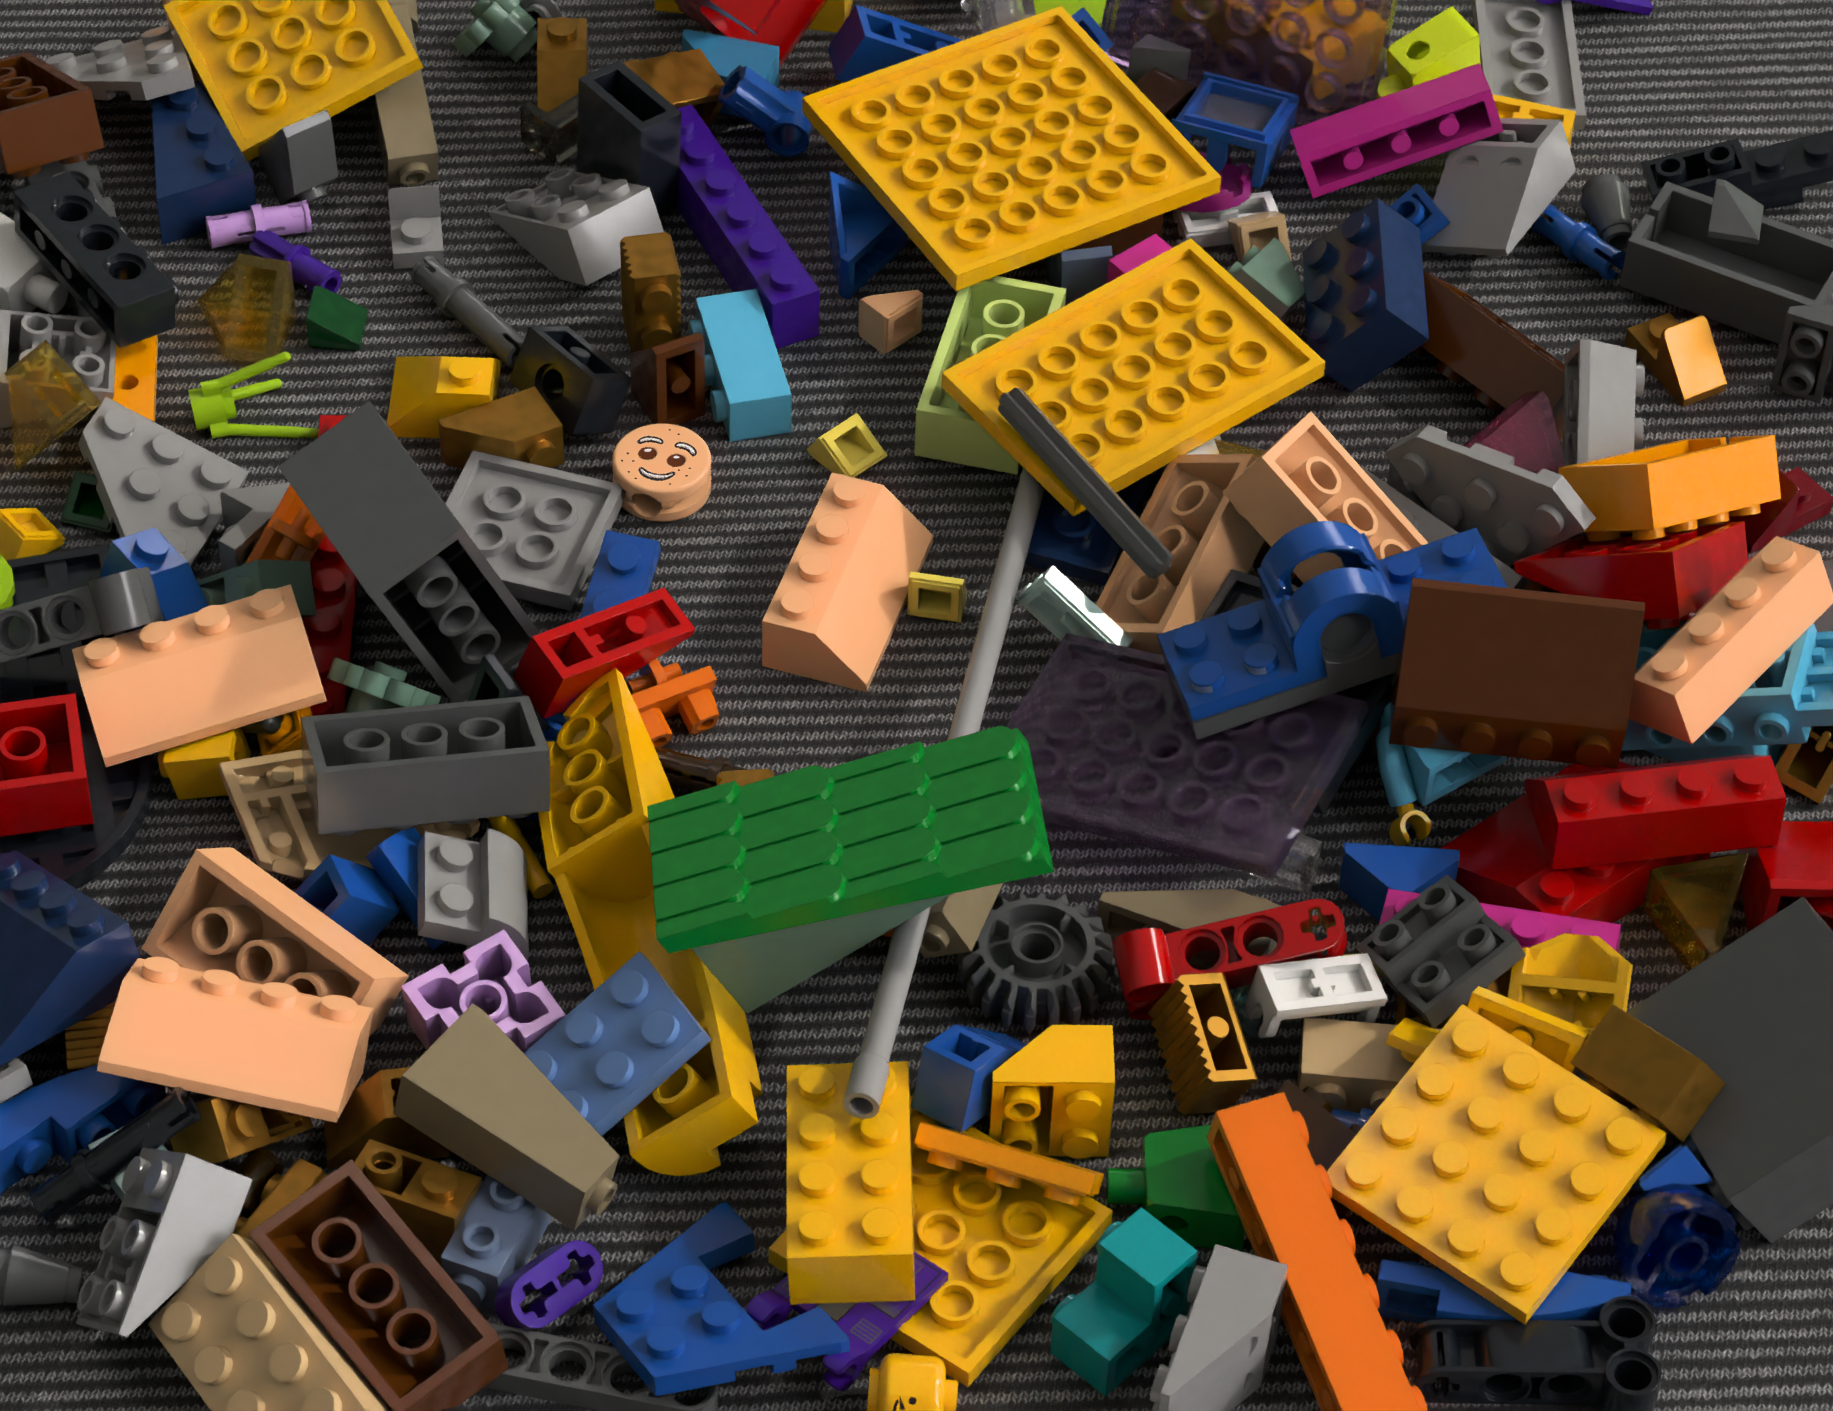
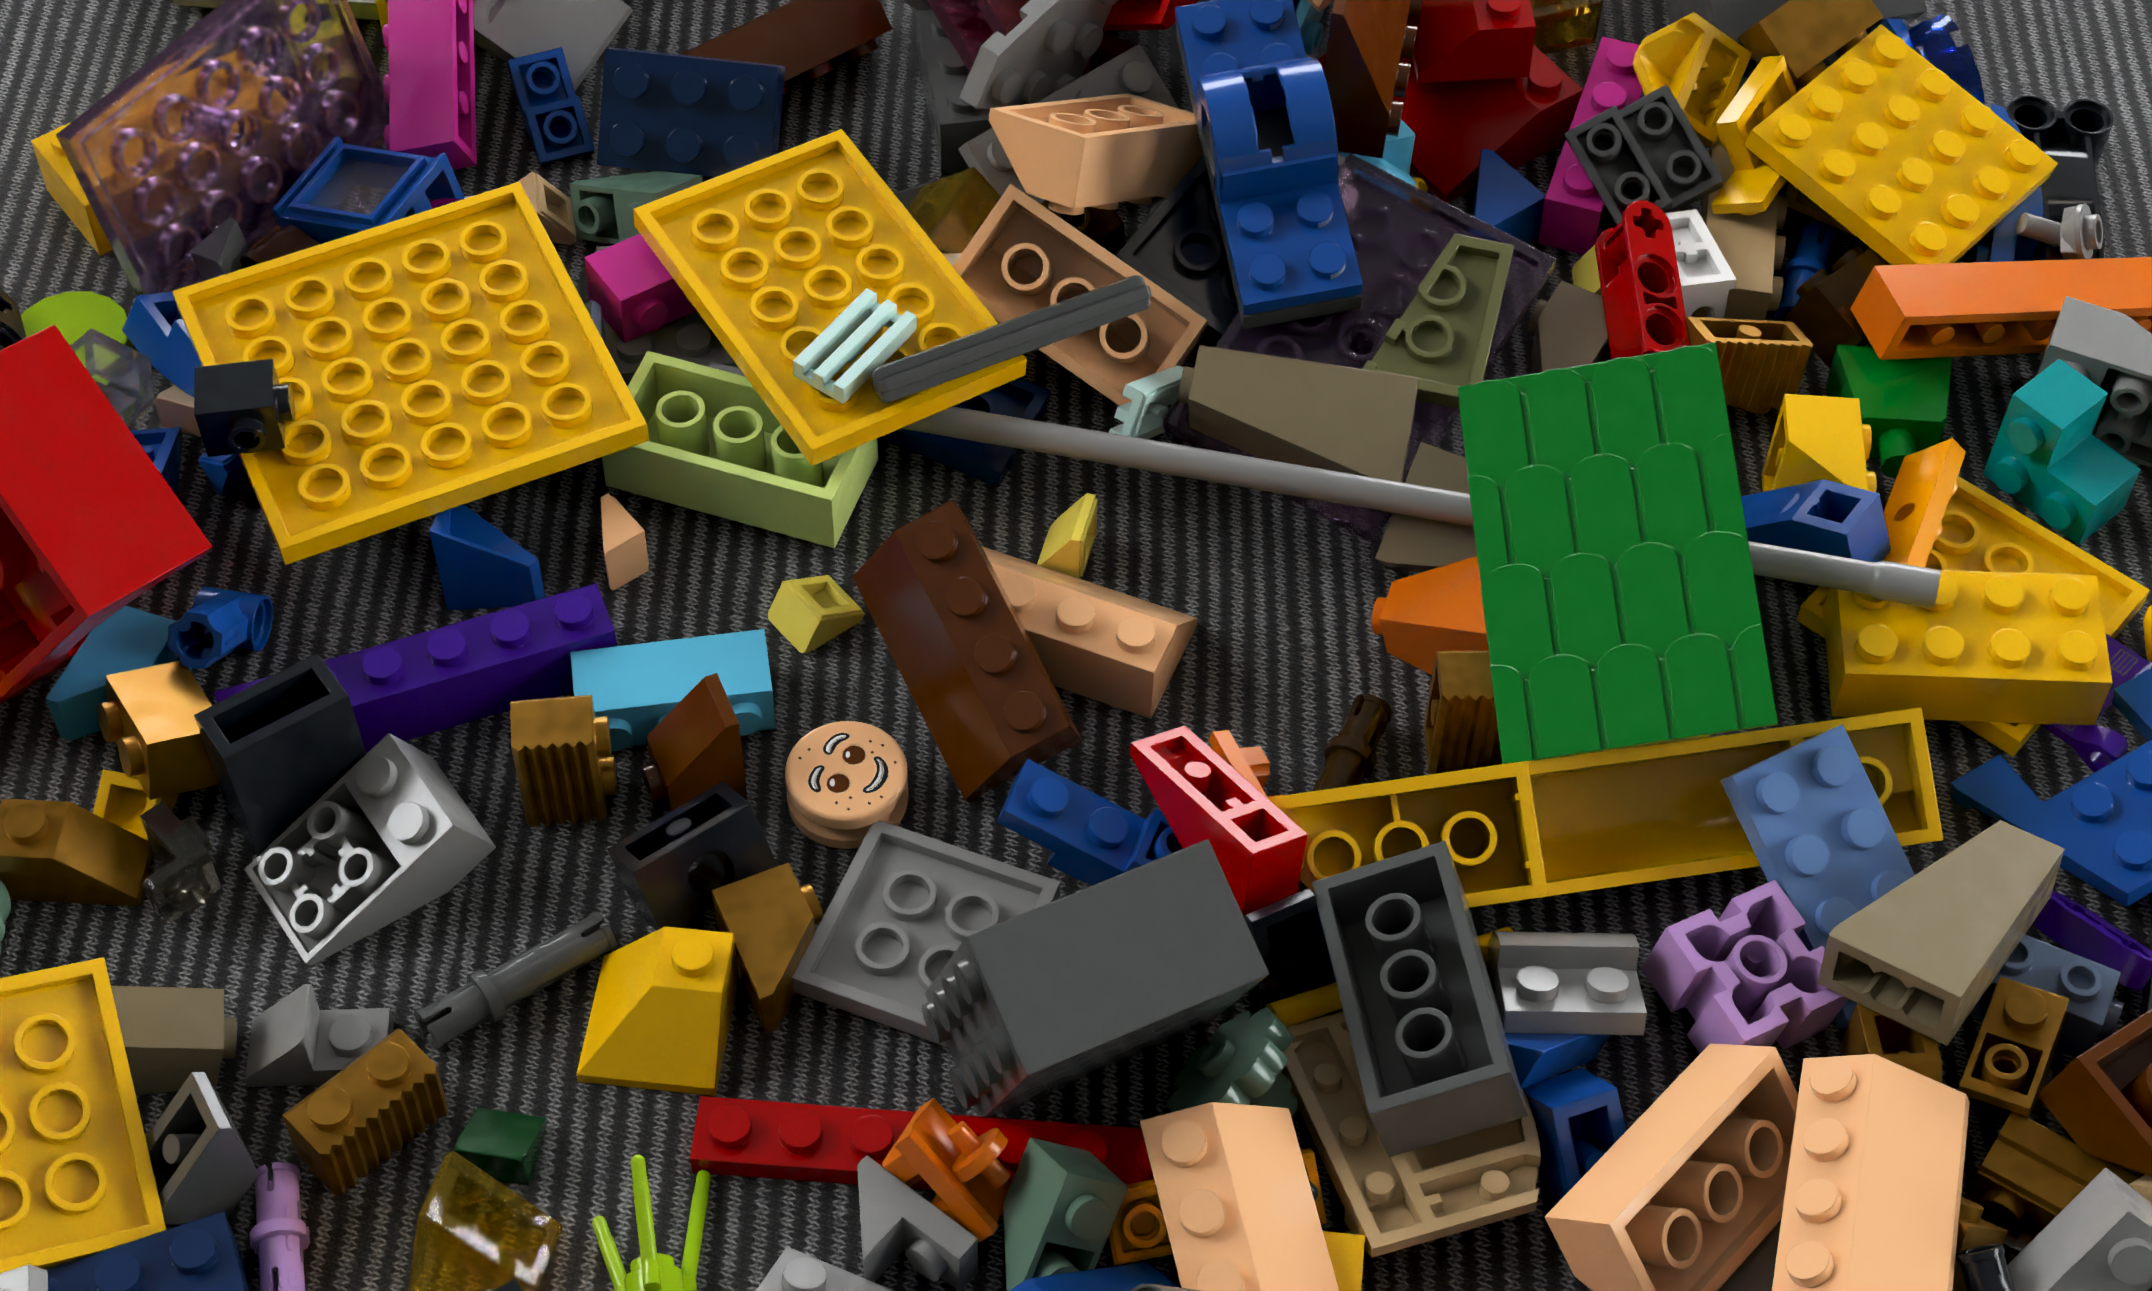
camera: 85 degrees left, 5 degrees up
dark purple axle [249,230,342,293] -> none
none -> black brick [194,359,295,457]
none -> pearl gold brick [282,1029,448,1195]
none -> light aqua tile [793,288,917,404]
none -> reddish brown slope [852,499,1083,802]
none -> dark tan slope [1179,345,1419,514]
none -> olive wing [1362,234,1514,409]
none -> light grey plate [2016,203,2103,260]

